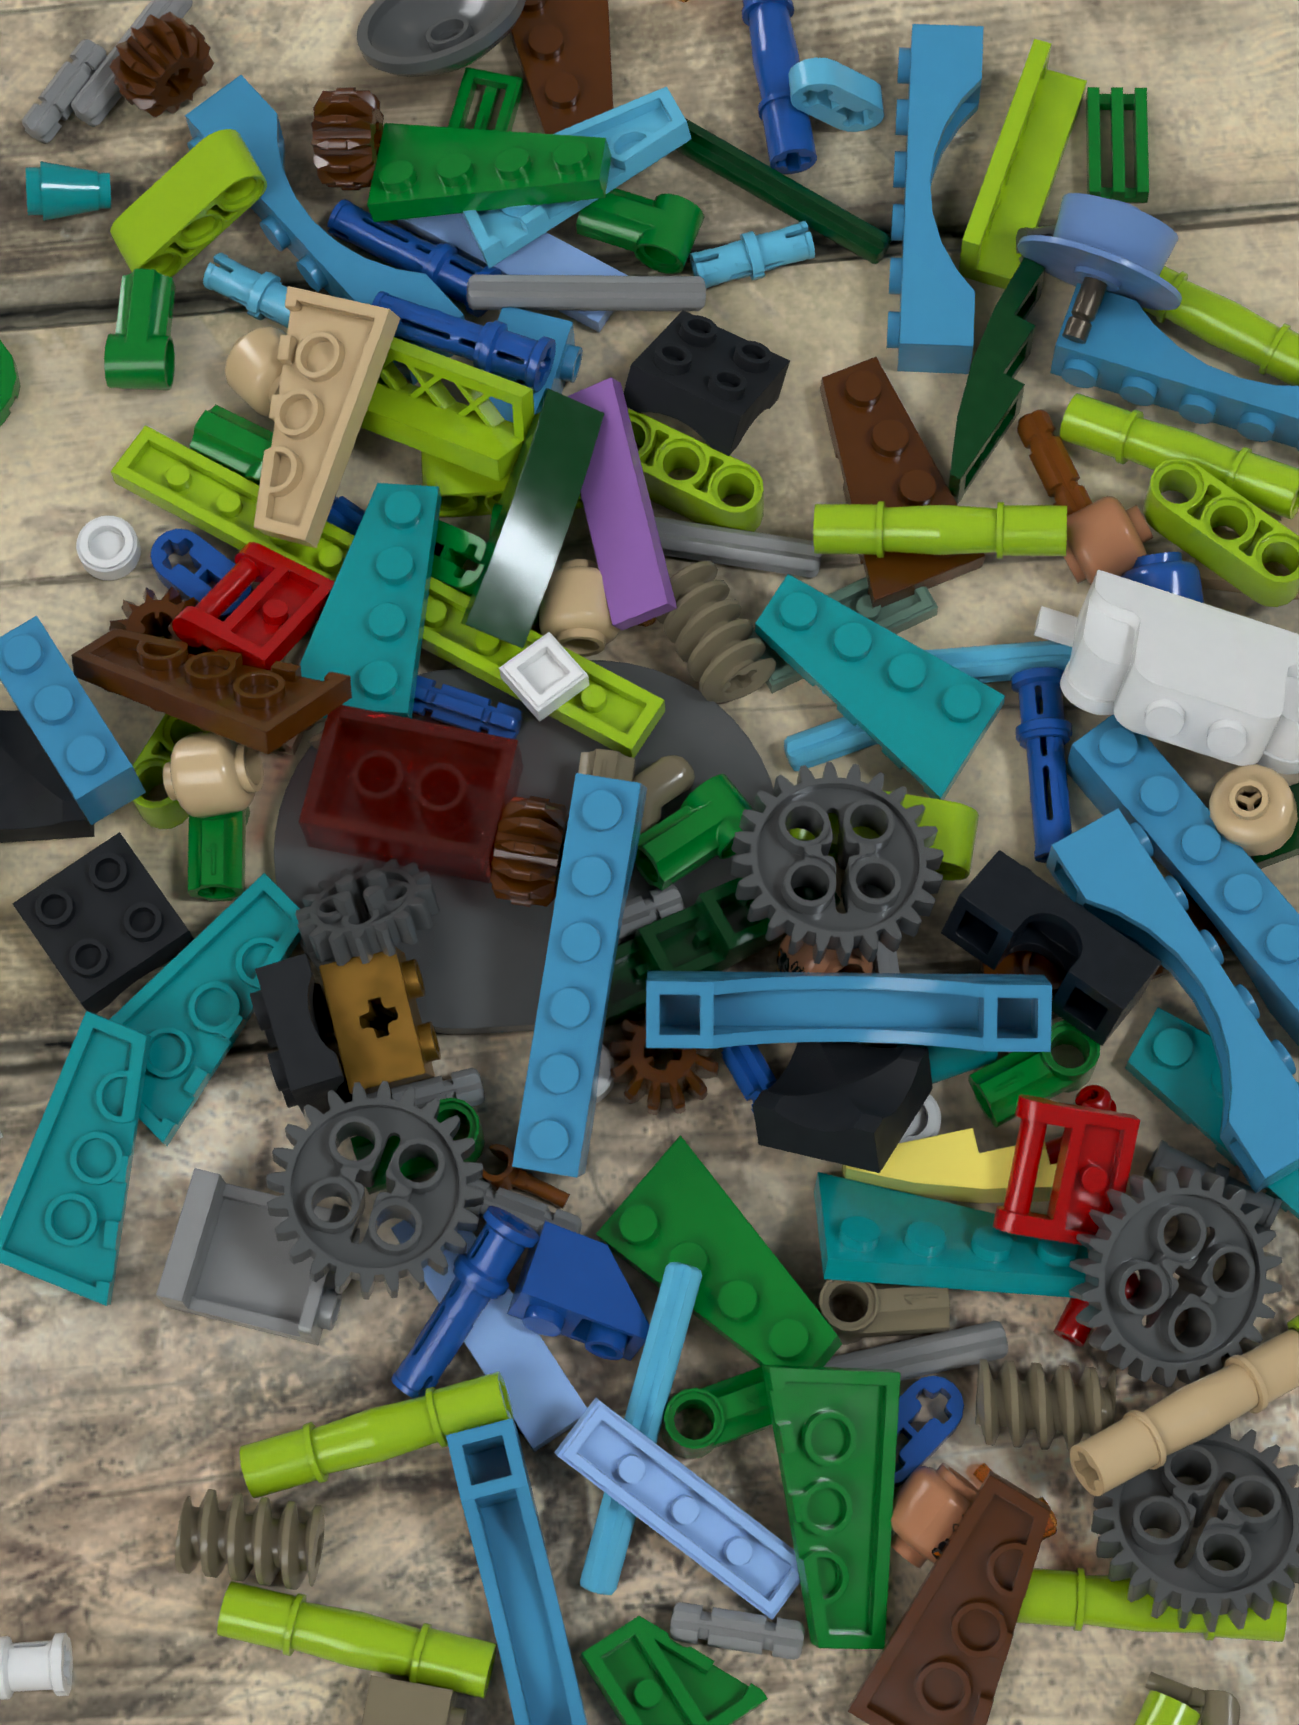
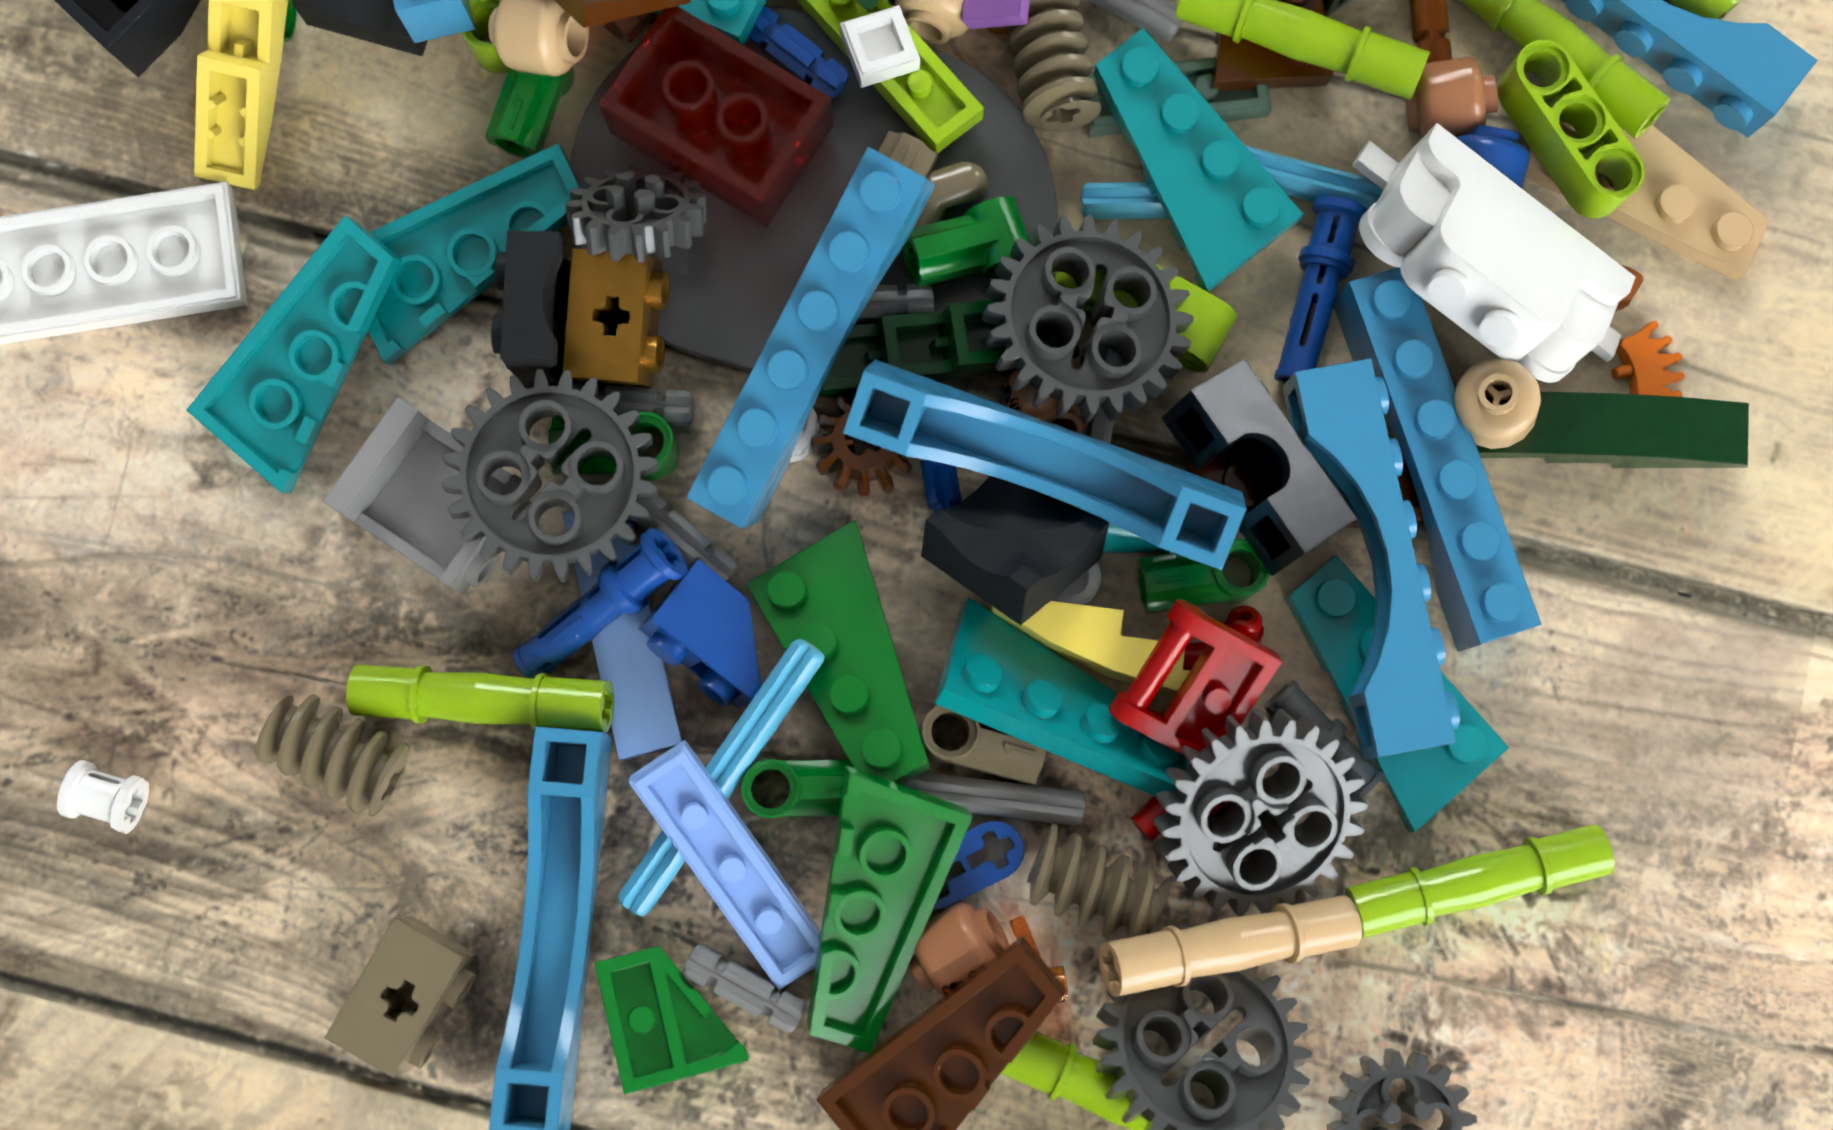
camera: 10 degrees right, 10 degrees up
black brick [12,832,194,1014] -> none
lime piece [217,1581,497,1699] -> none
dark orange hand [482,1144,570,1209] -> none
reddish brown gear [490,796,569,907] -> none

